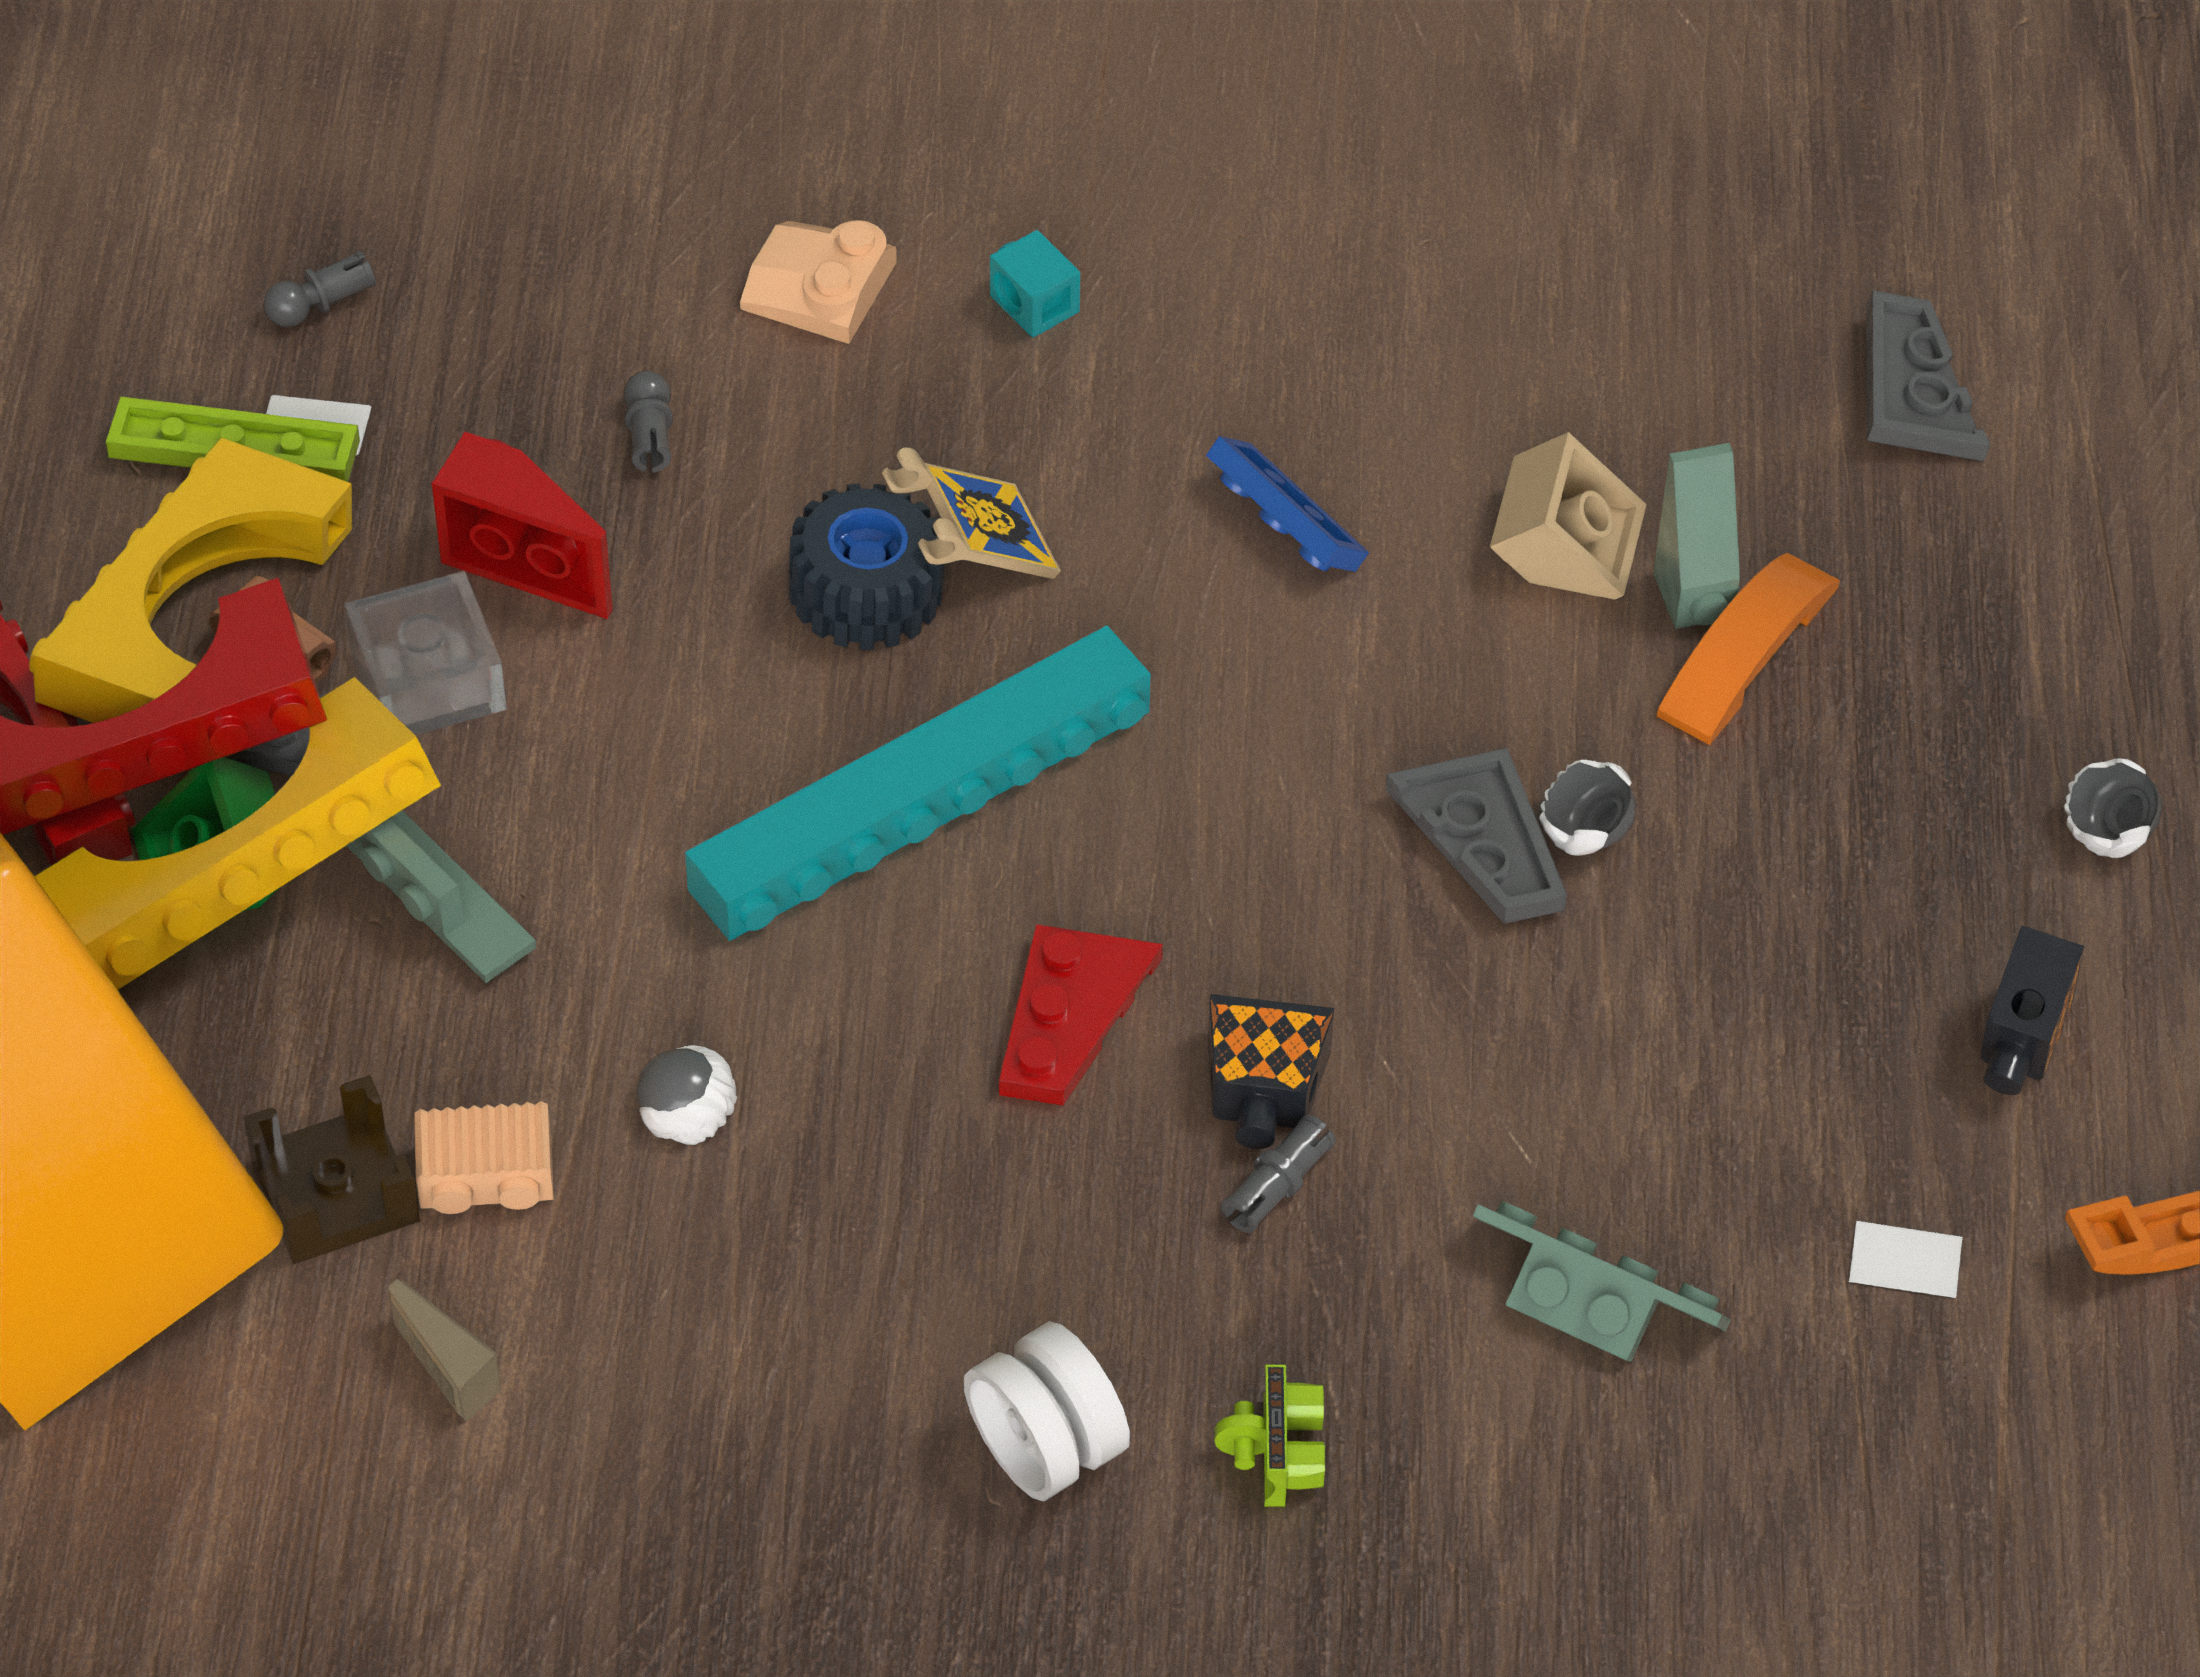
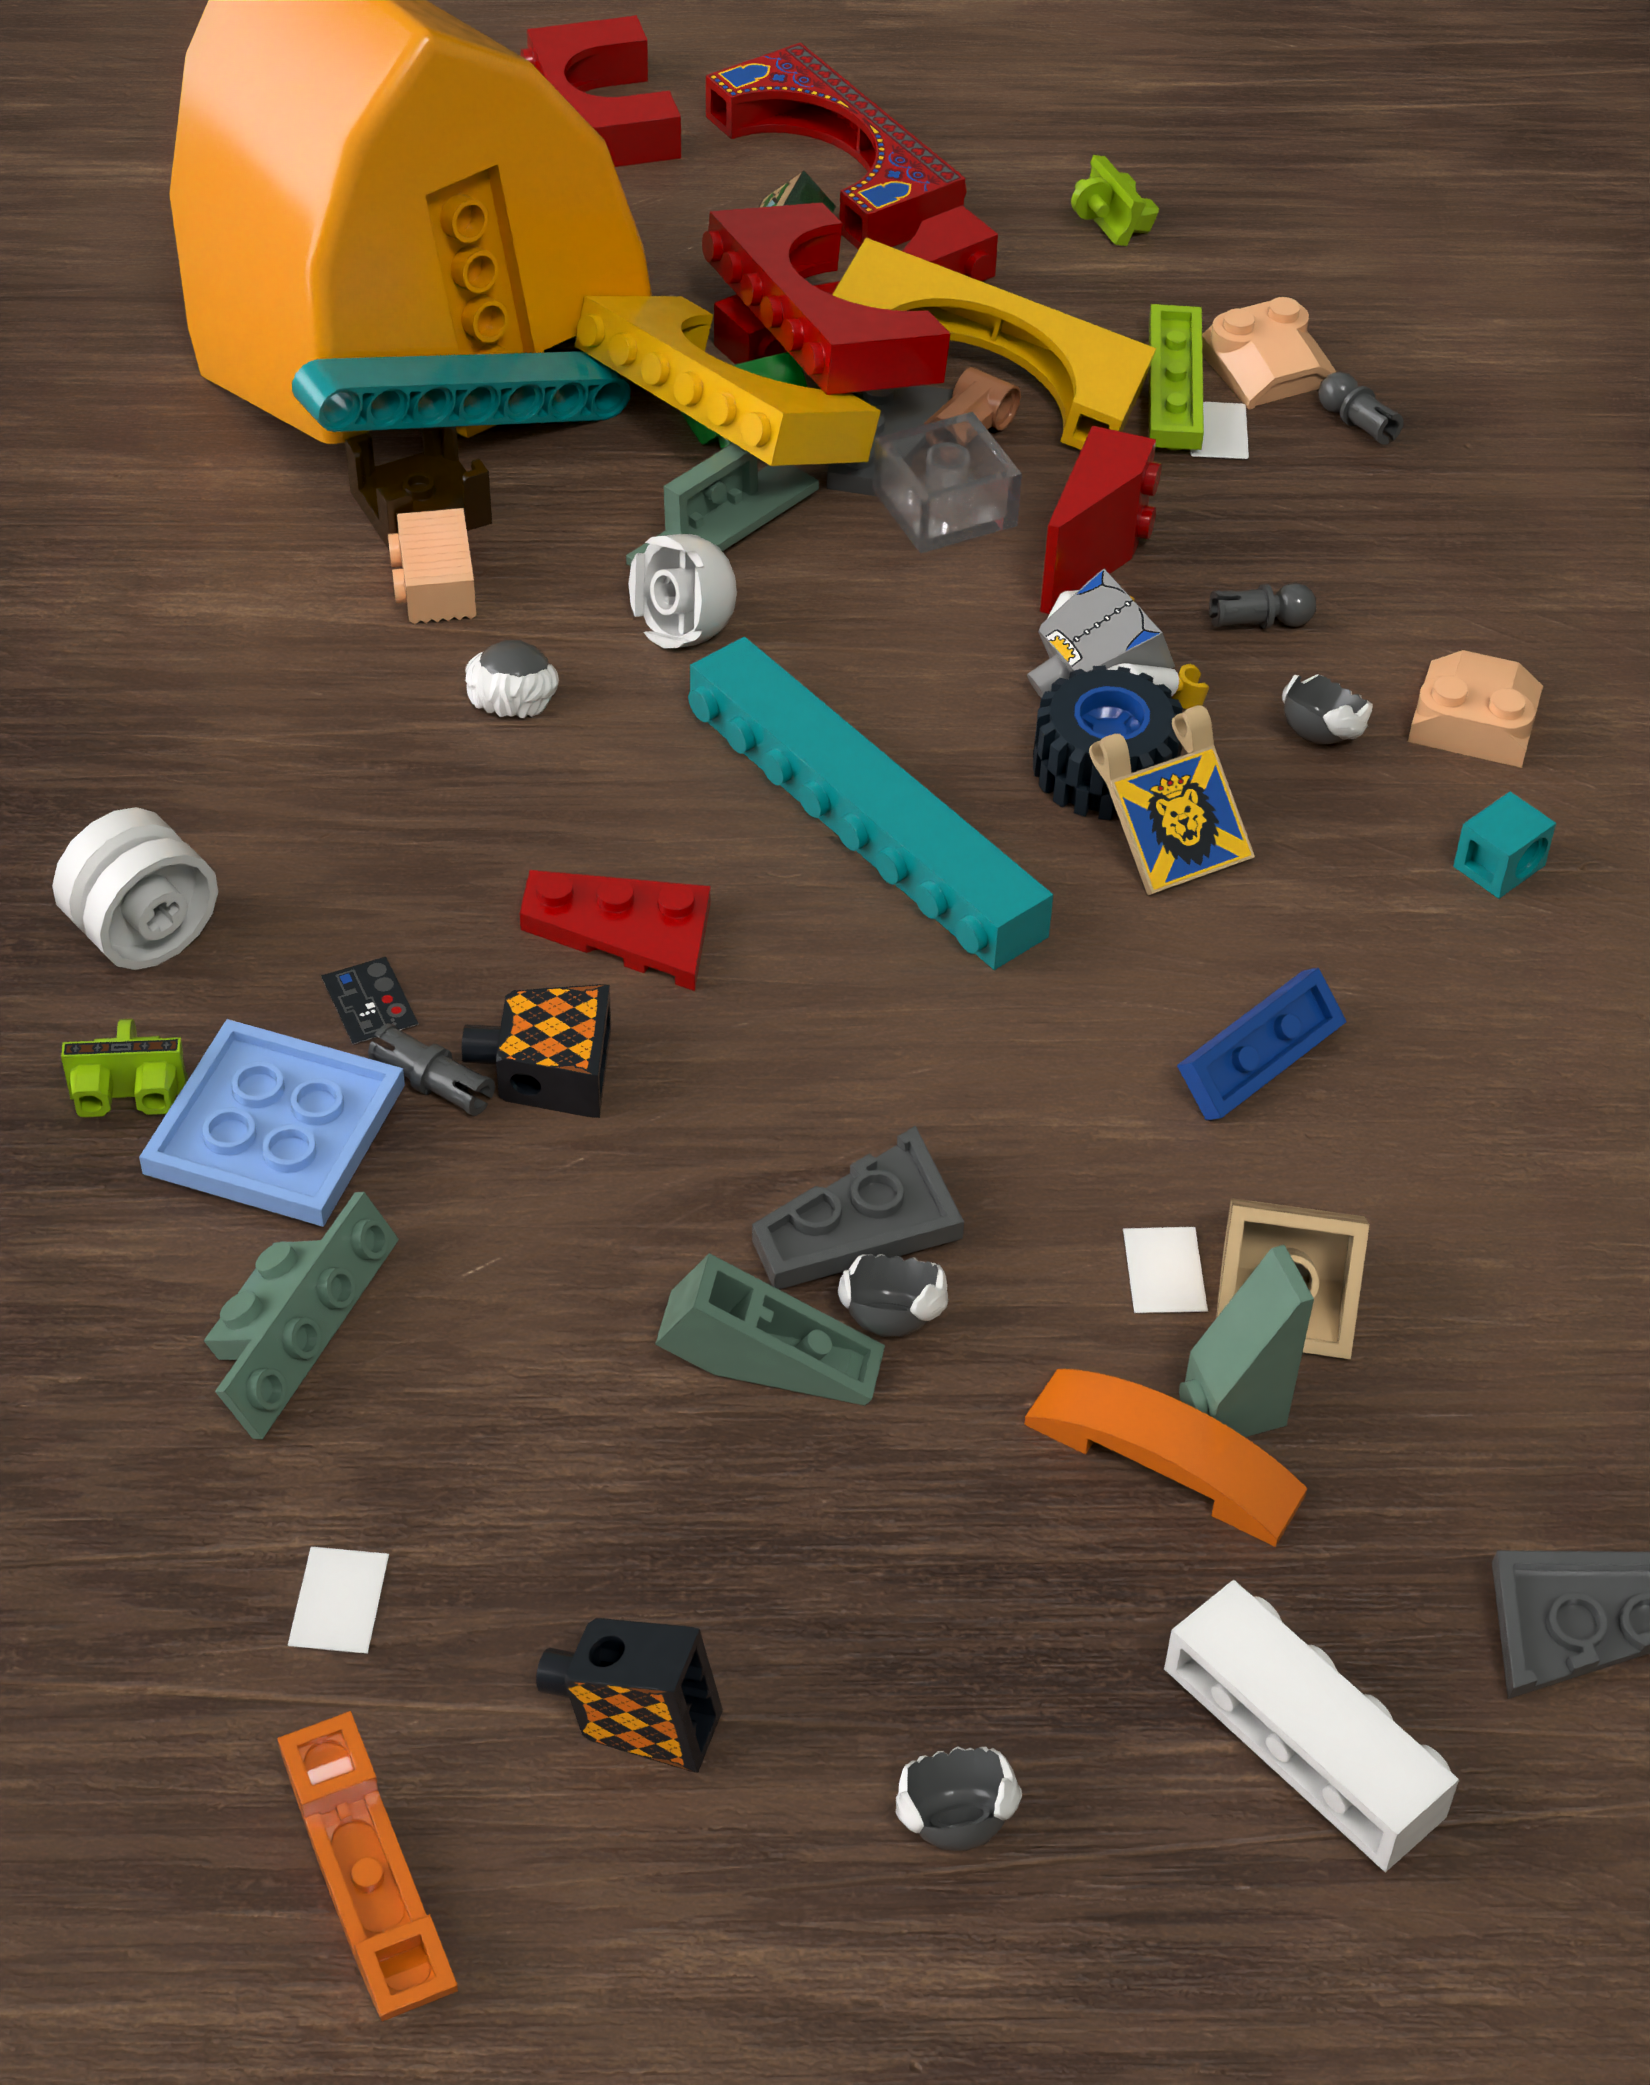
camera: 85 degrees right, 5 degrees down
dark tan slope [388,1279,501,1421] -> none
none -> light blue plate [139,1019,405,1227]
none -> teal beam [292,351,631,432]
none -> black sticker [321,956,419,1044]
none -> white cylinder [628,534,737,648]
none -> sand green slope [655,1253,885,1406]
none -> light grey torso [1027,569,1209,709]
none -> white sticker [1123,1227,1208,1313]
none -> white brick [1164,1579,1459,1873]
none -> light nougat slope [1202,297,1336,410]
none -> dark grey hair [1282,674,1373,745]

